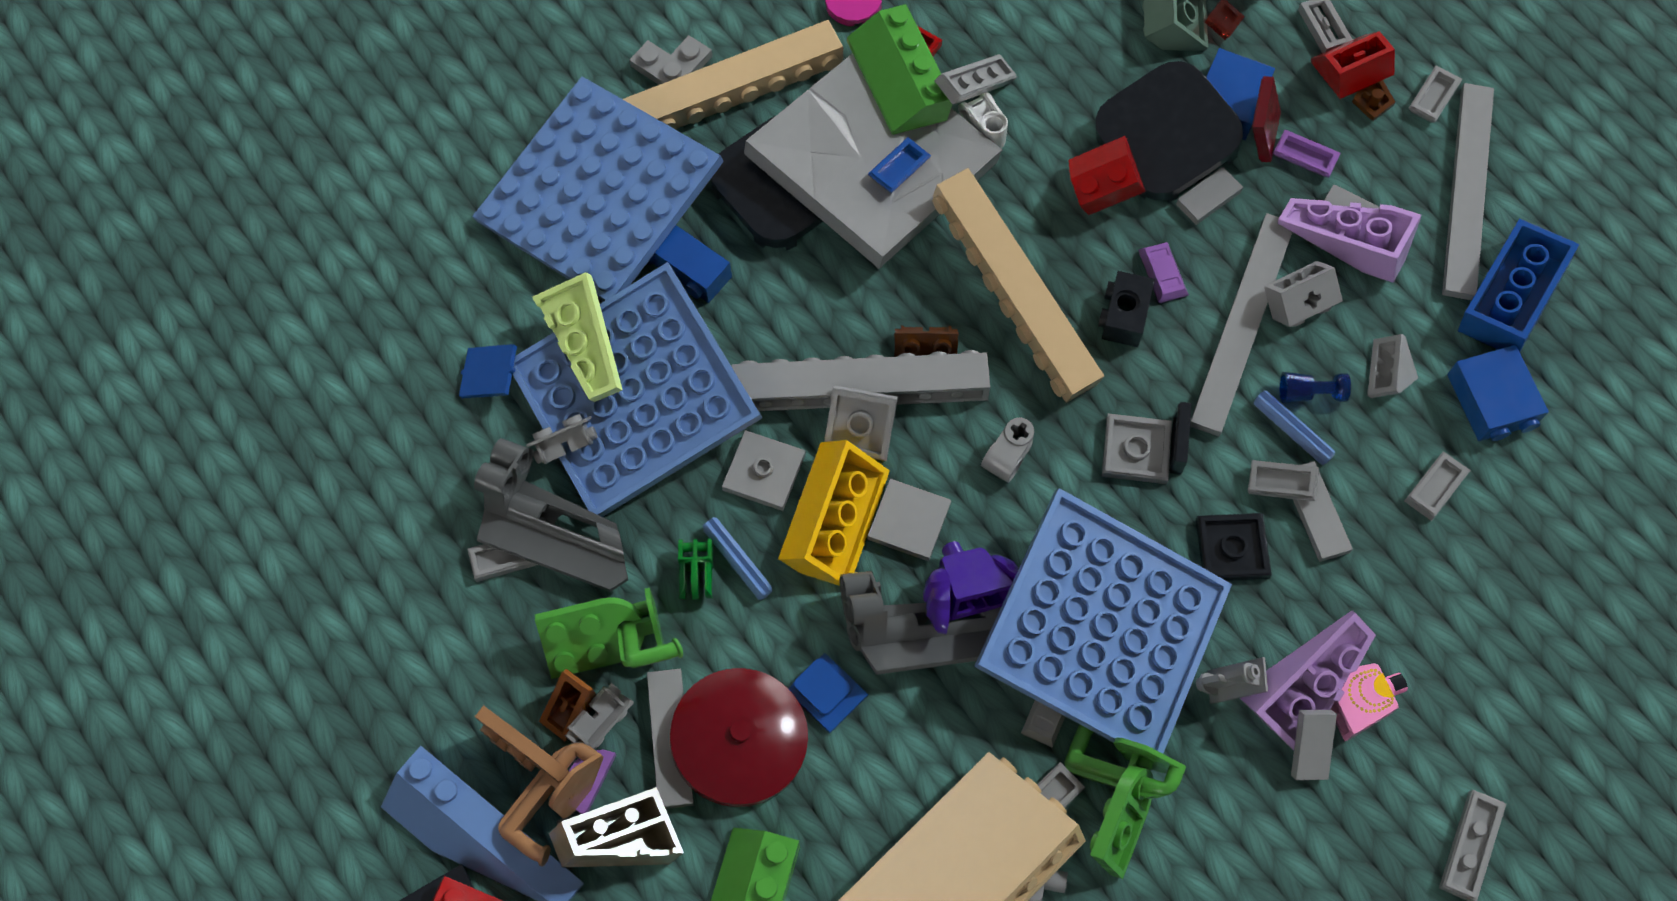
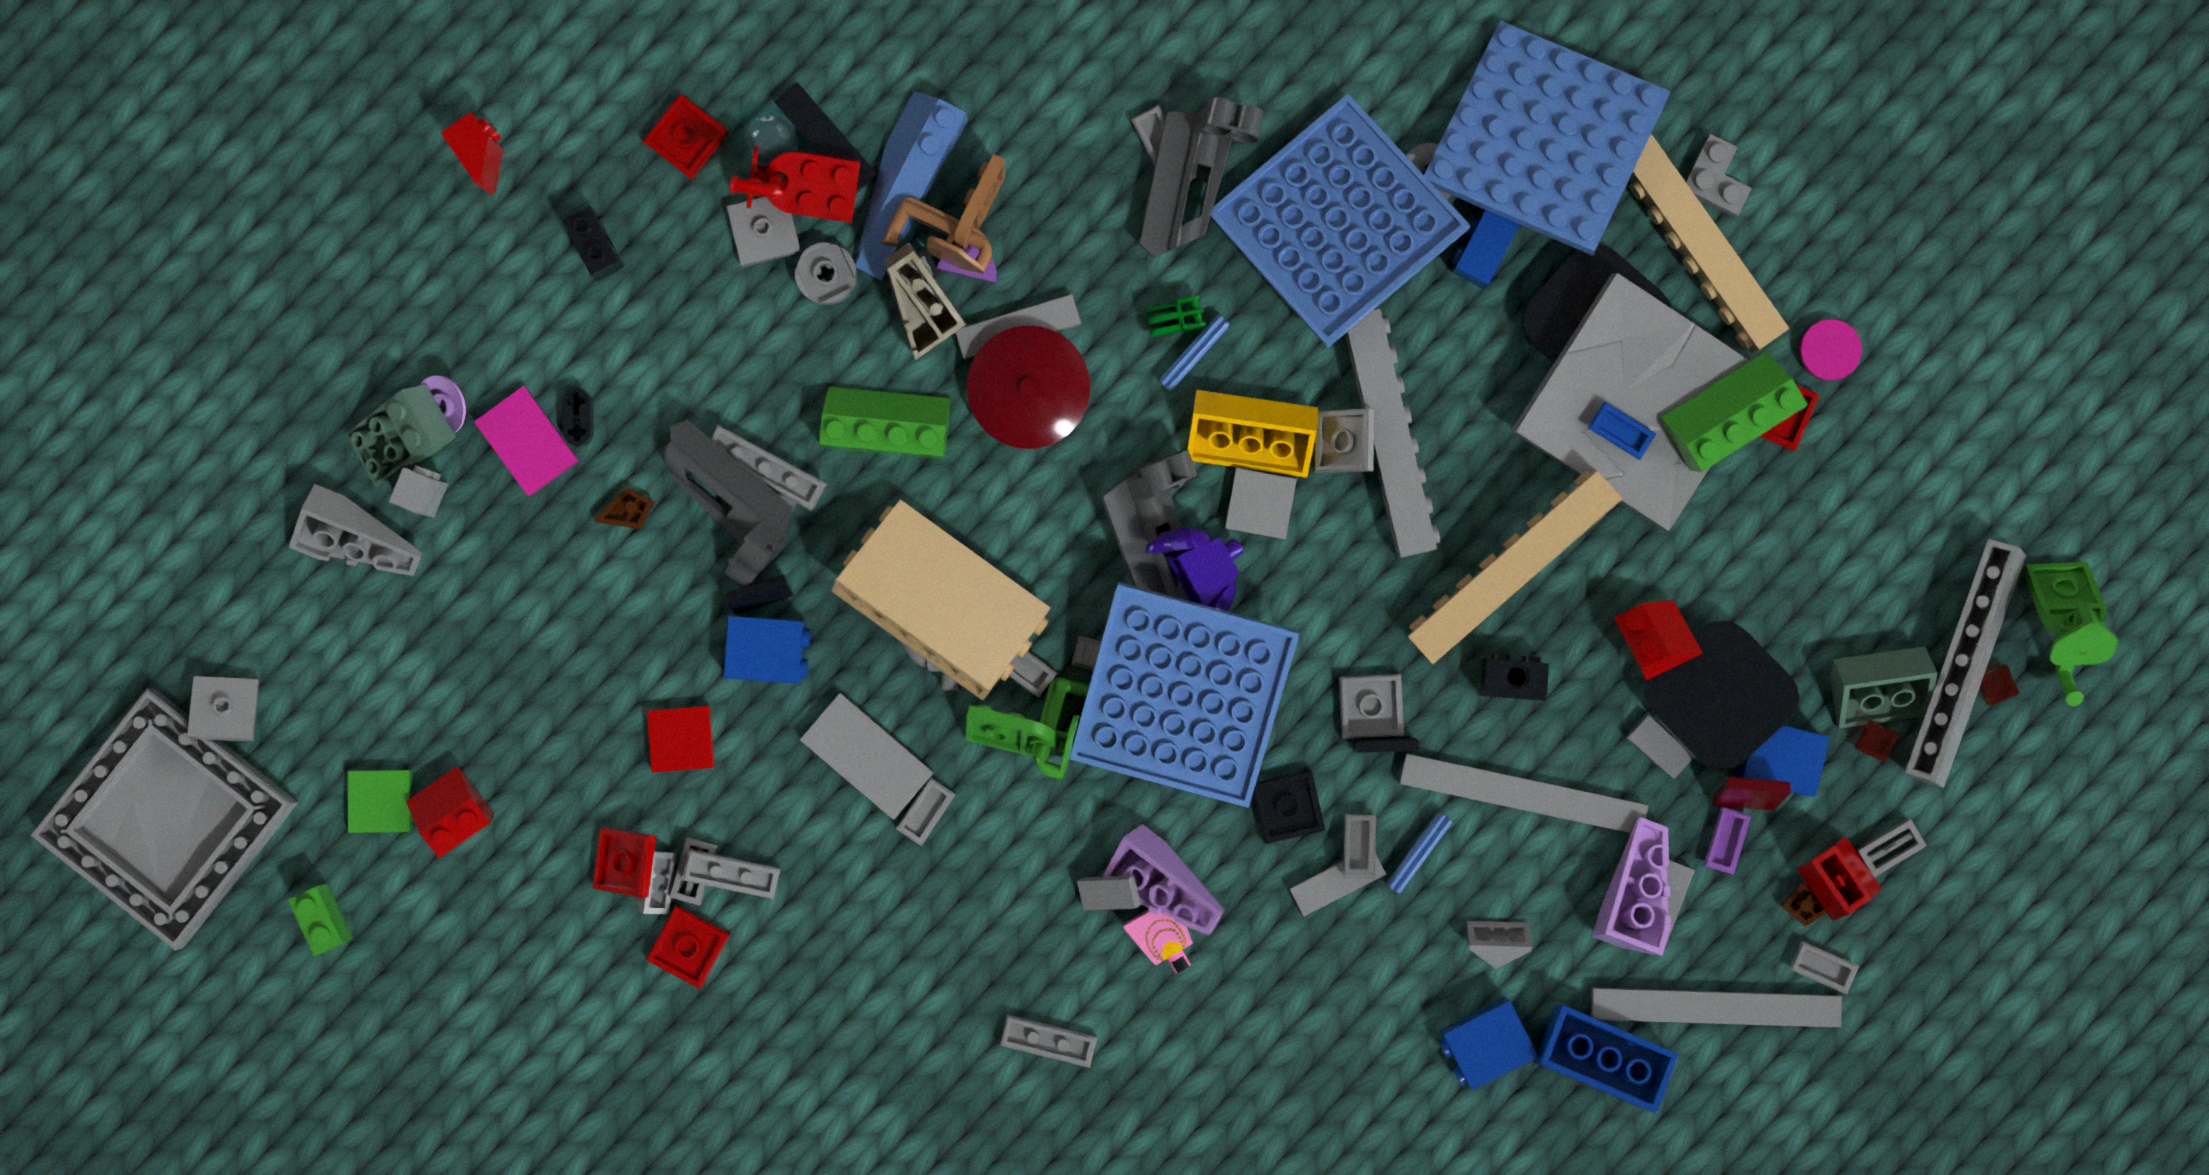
camera: 85 degrees right, 20 degrees up
blue piece [459,344,517,398] -> none
light grey hinge [526,414,598,464] -> none
yellowish green wing [532,272,623,402] -> none
bright green plate [535,587,683,679] -> none
dark orange slope [539,669,596,741] -> none
light grey hinge [565,683,634,749] -> none
light grey plate [722,430,806,511] -> none
blue piece [788,653,868,733] -> none
reddish brown hinge [894,325,959,357] -> none
light grey tile [934,54,1017,105] -> none
white piece [958,92,1008,148] -> none
light grey piece [981,417,1034,483] -> none
medium lavender tile [1138,242,1189,303] -> none
light grey hinge [1196,657,1268,704] -> none
light grey brick [1264,261,1343,327] -> none
clear blue piece [1279,372,1351,403] -> none
light grey tile [1404,451,1471,521] -> none

